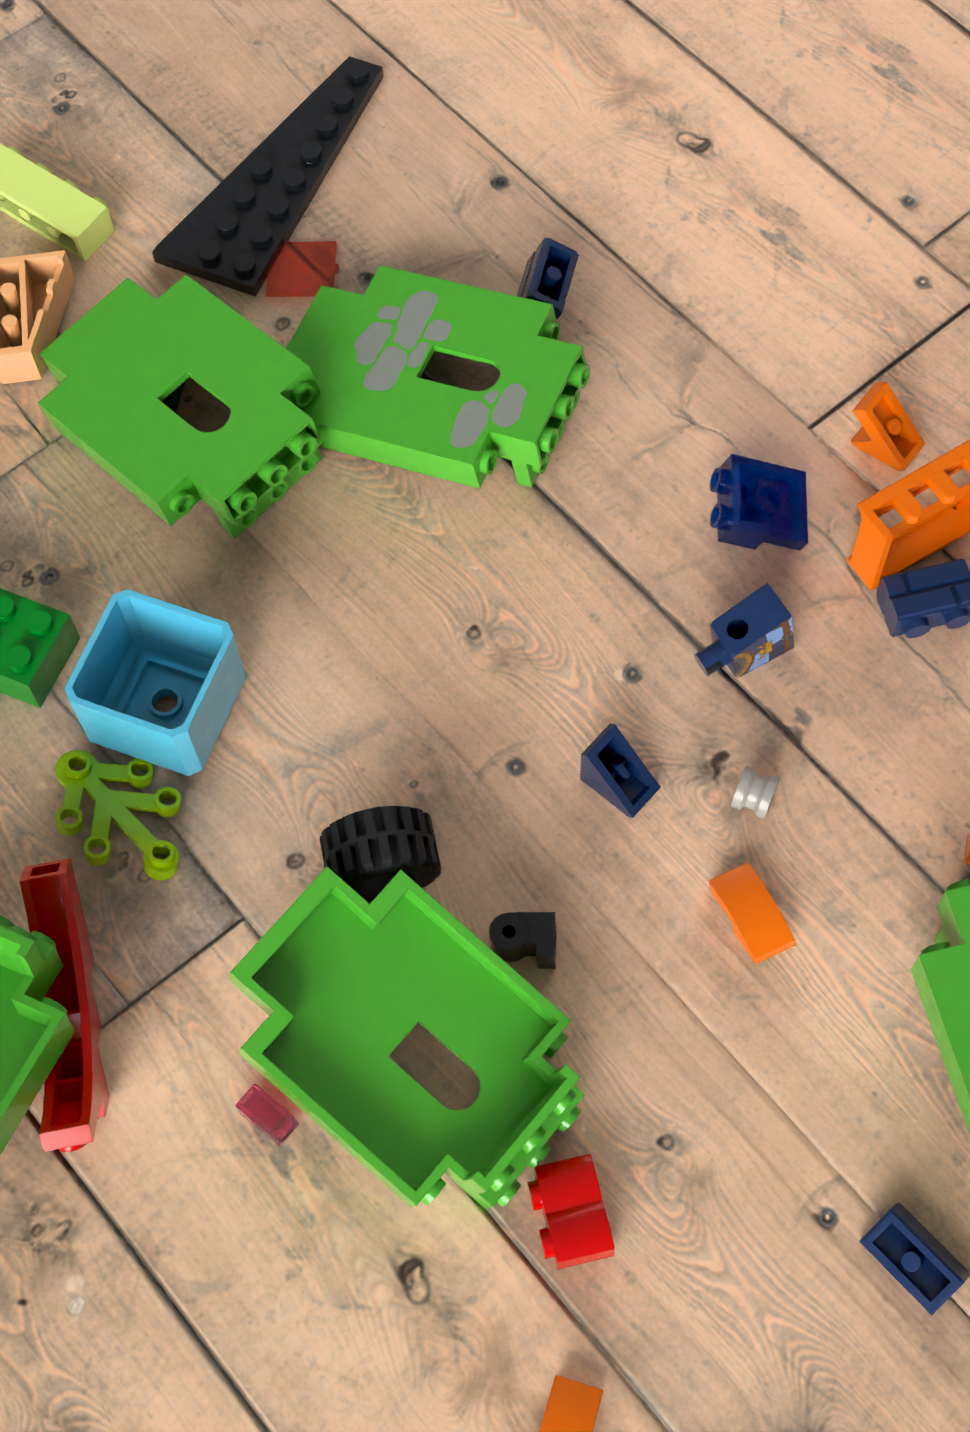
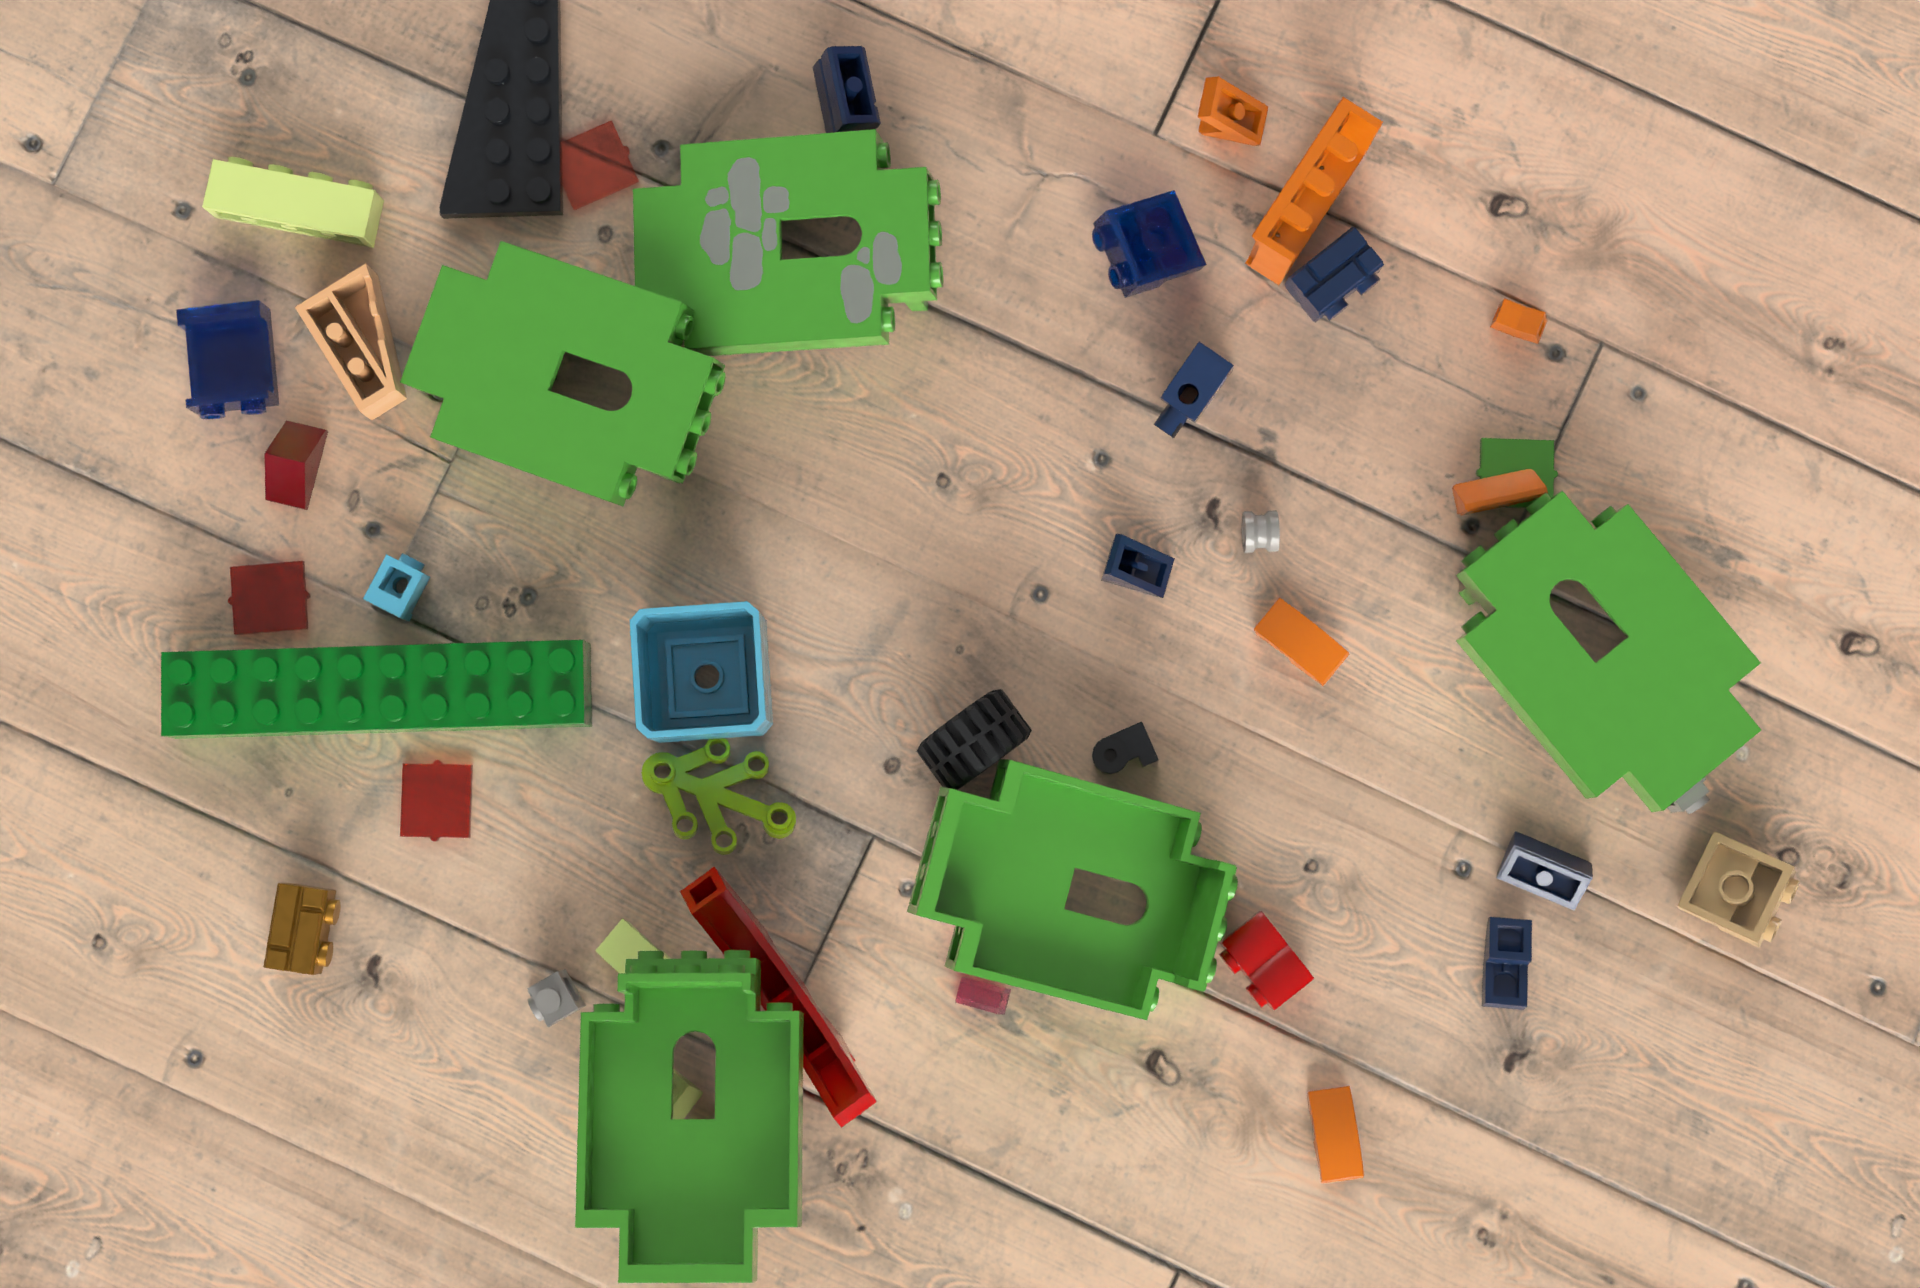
camera: 25 degrees left, 20 degrees up
none -> dark blue slope [1482,917,1532,1010]

